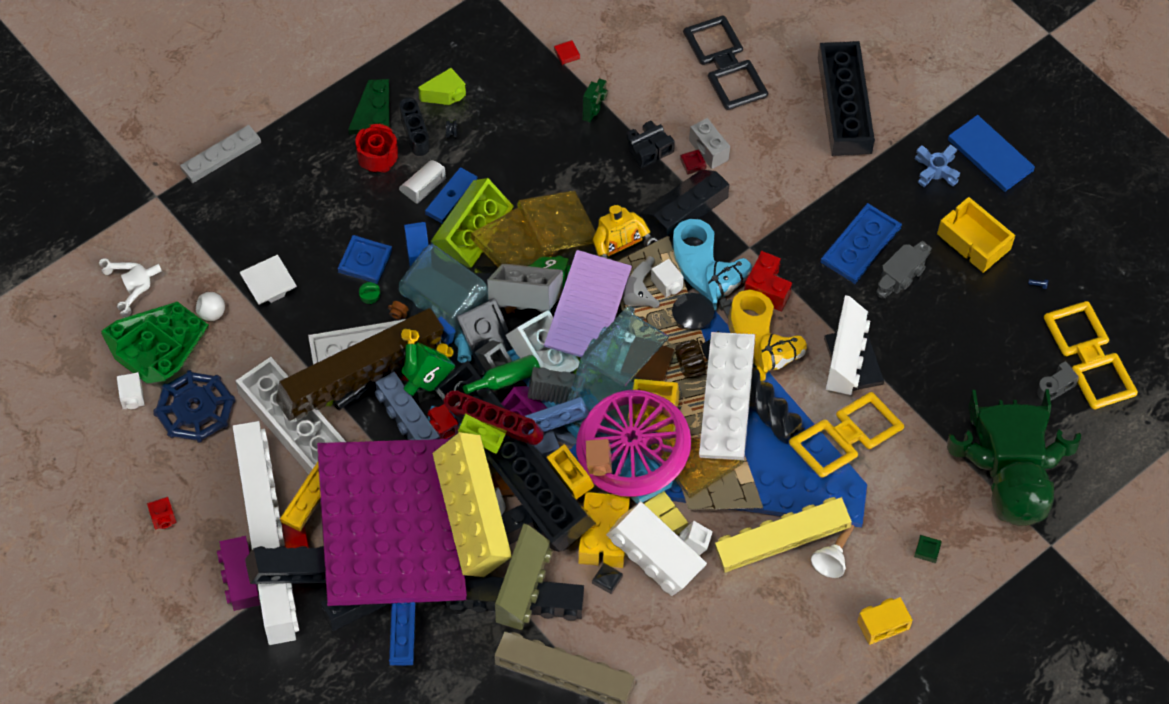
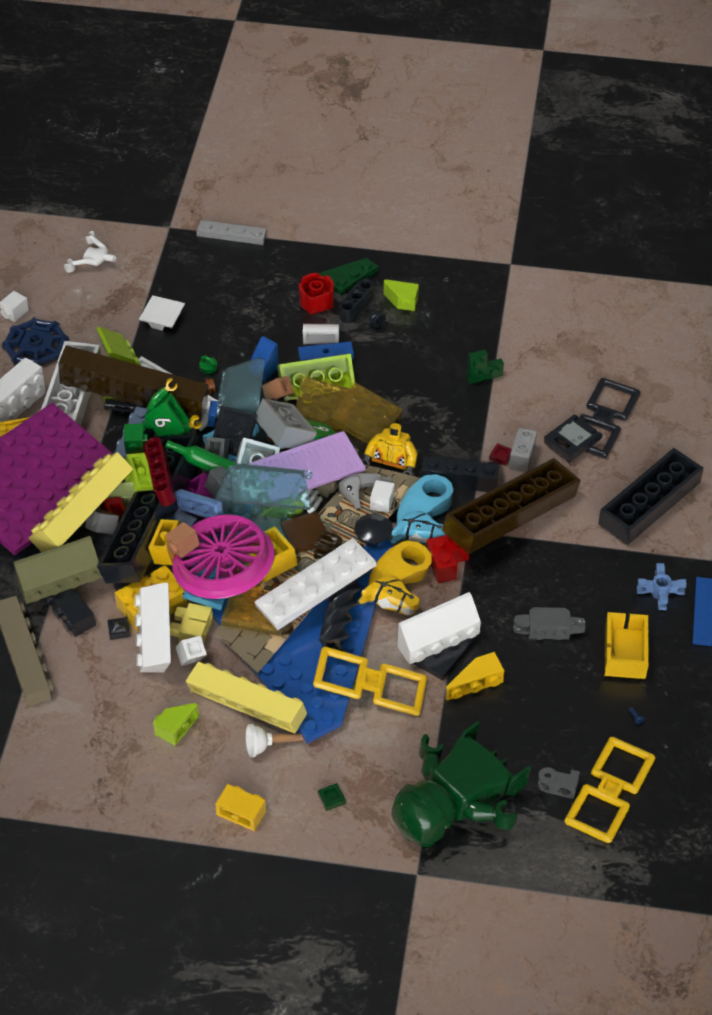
camera: 50 degrees right, 10 degrees down
green wedge [101,301,209,384] -> none
white piece [196,292,225,321] -> none
blue tile [337,235,392,284] -> none
red tile [554,40,580,65] -> none
black hips [626,120,675,169] -> none
blue tile [821,203,902,284] -> none
none -> lime slope [96,327,141,366]
none -> green brick [124,423,148,454]
none -> lime slope [153,703,199,746]
none -> nougat brick [262,376,295,400]
none -> dark brown brick [442,458,581,554]
none -> yellow slope [445,652,504,701]
none -> black container [544,414,602,462]

